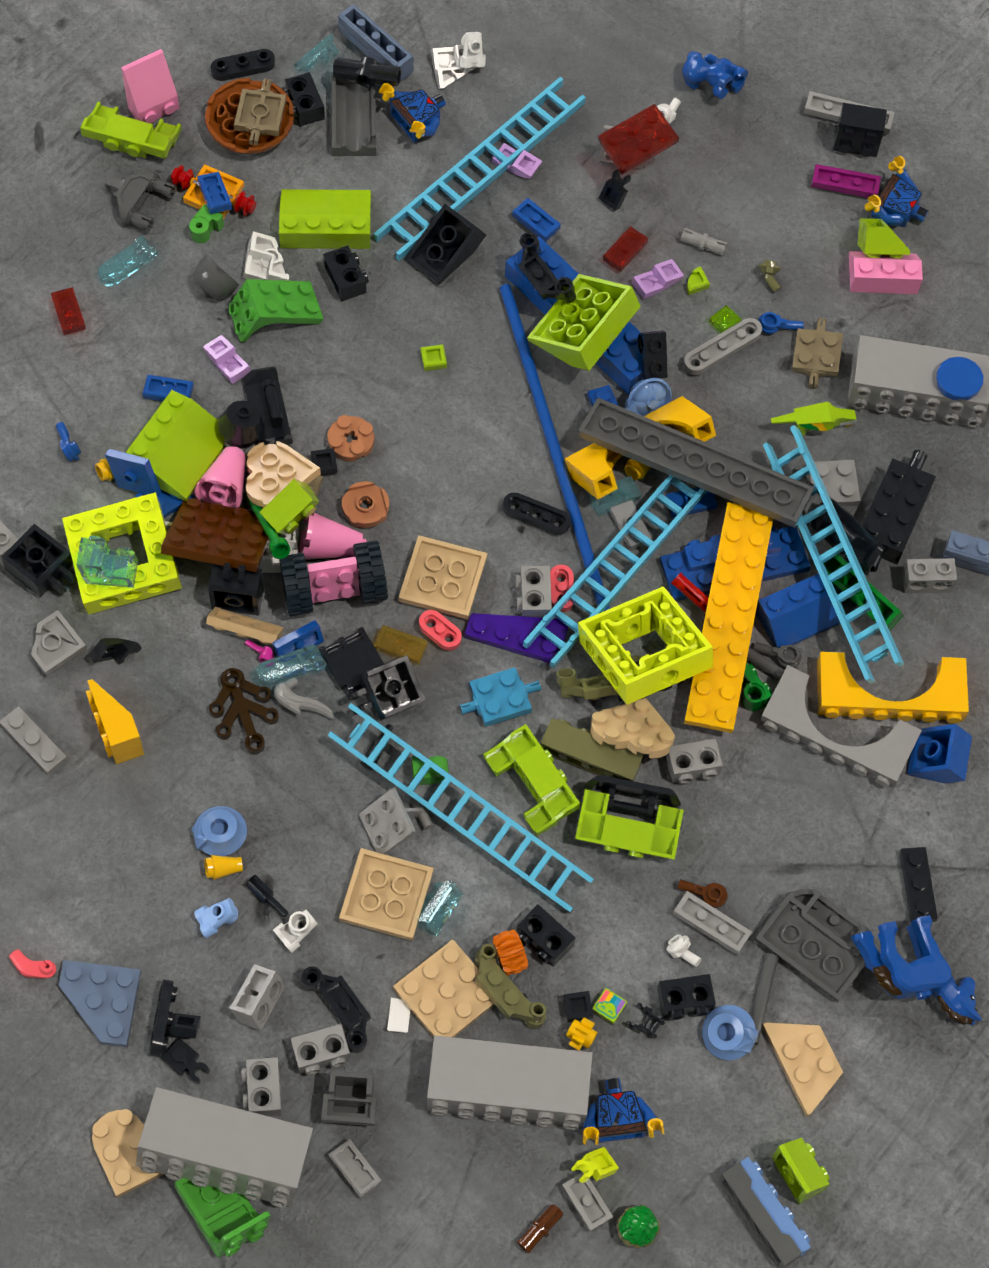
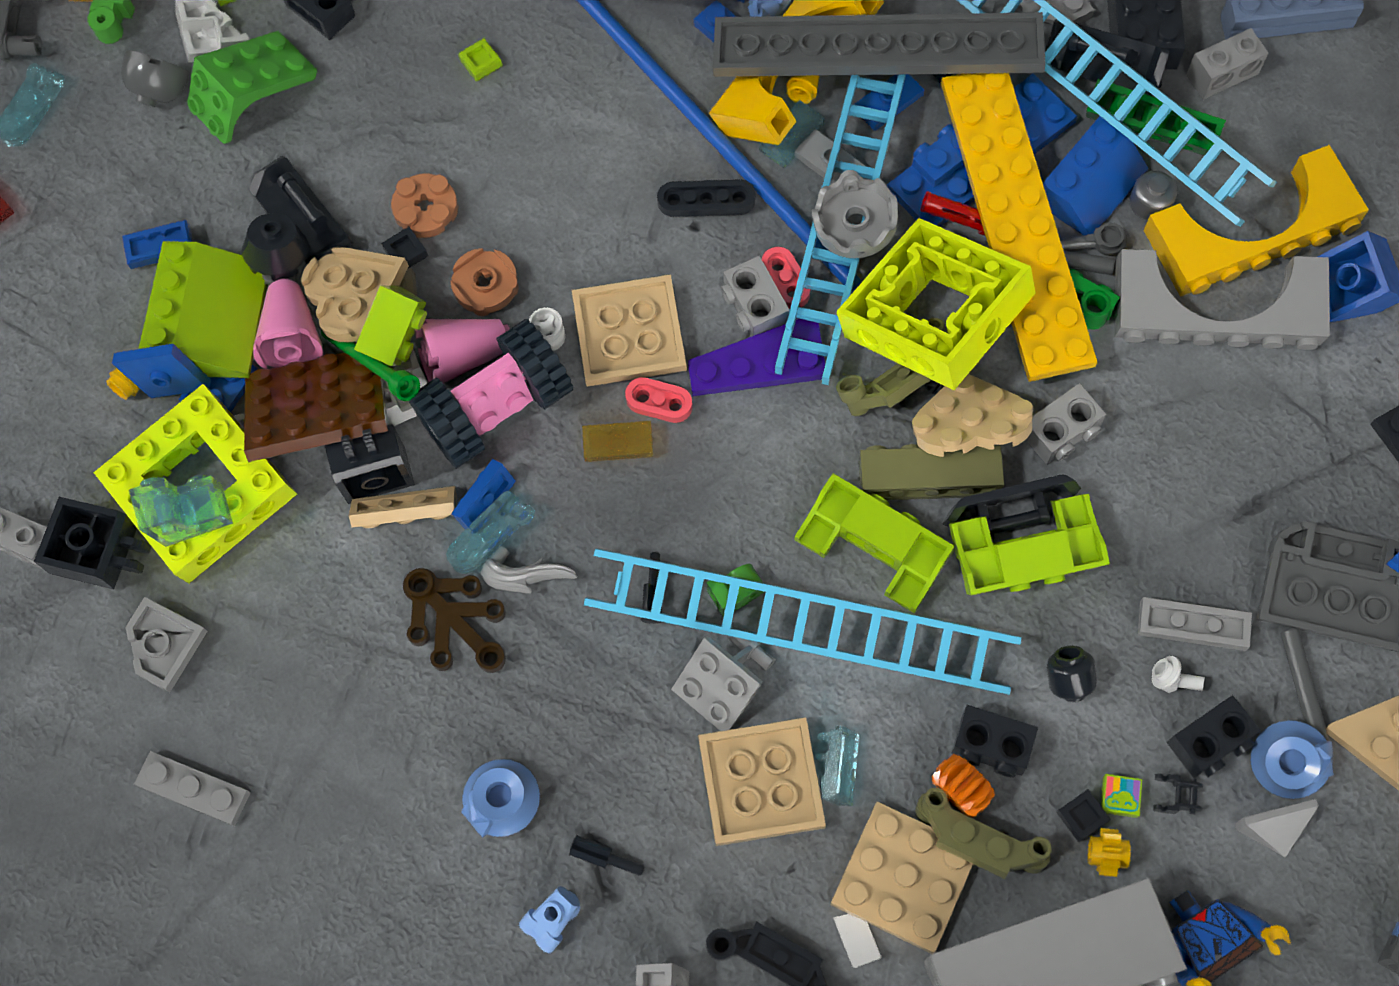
camera: 15 degrees left, 5 degrees up
blue plate [56,422,81,462] -> none
yellow slope [86,679,144,764] -> none
black slope [89,638,142,665] -> none
lavender slope [203,335,251,384] -> none
yellow cone [204,855,243,880] -> none
dark pink hand [245,639,275,665] -> none
white plate [273,910,318,953] -> none
black plate [319,627,384,693] -> none
black hinge [346,655,426,720] -> none
dark azure plate [459,667,541,727] -> none
reddish brown plate [677,879,728,908] -> none
none -> white wheel [529,307,566,351]
none -> light grey plate [812,170,898,258]
none -> black head [1047,645,1097,702]
none -> flat silver head [1130,171,1177,220]
none -> light grey slope [1235,799,1318,857]

